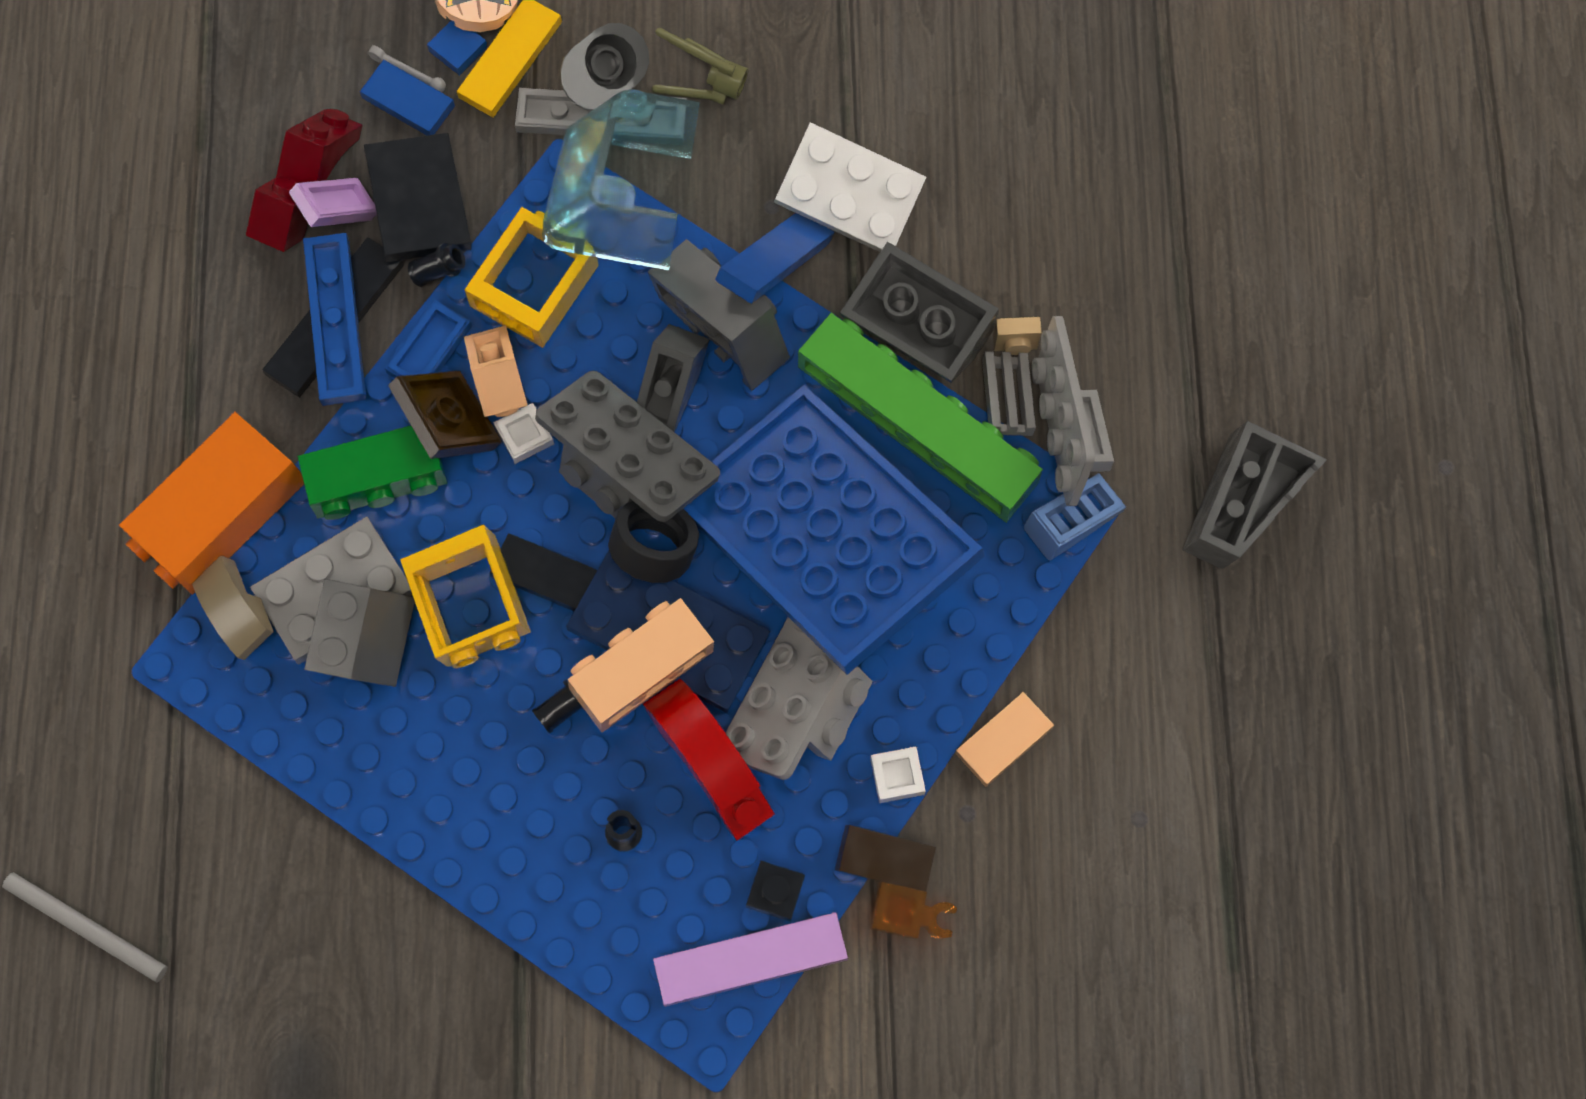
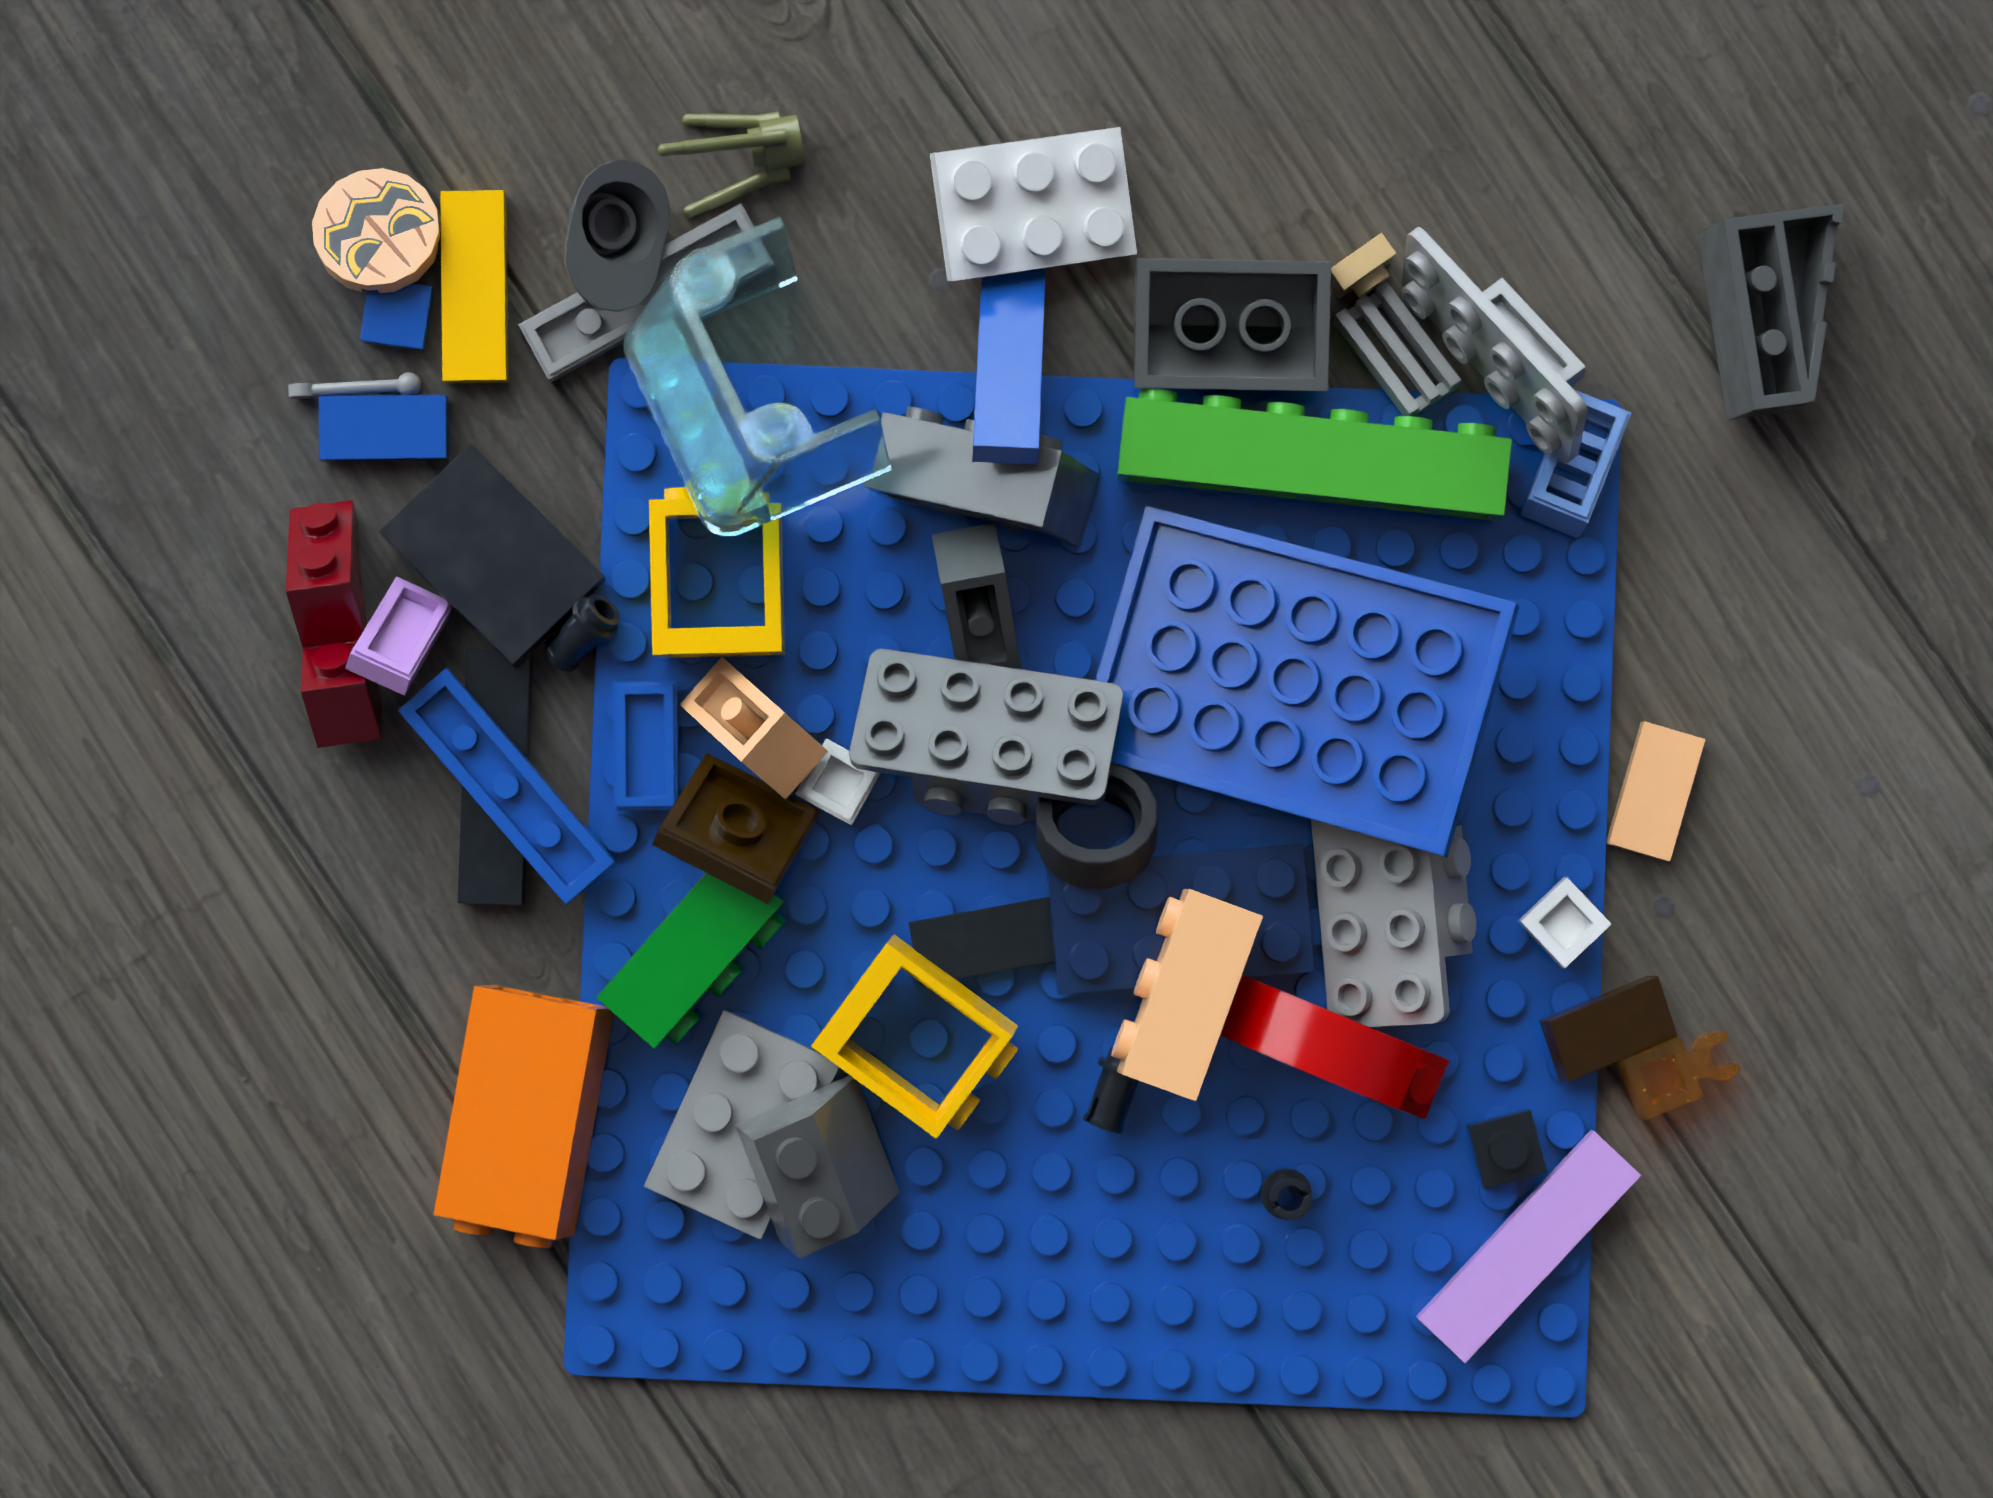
camera: 30 degrees left, 15 degrees up
dark tan slope [192,556,274,660] -> none

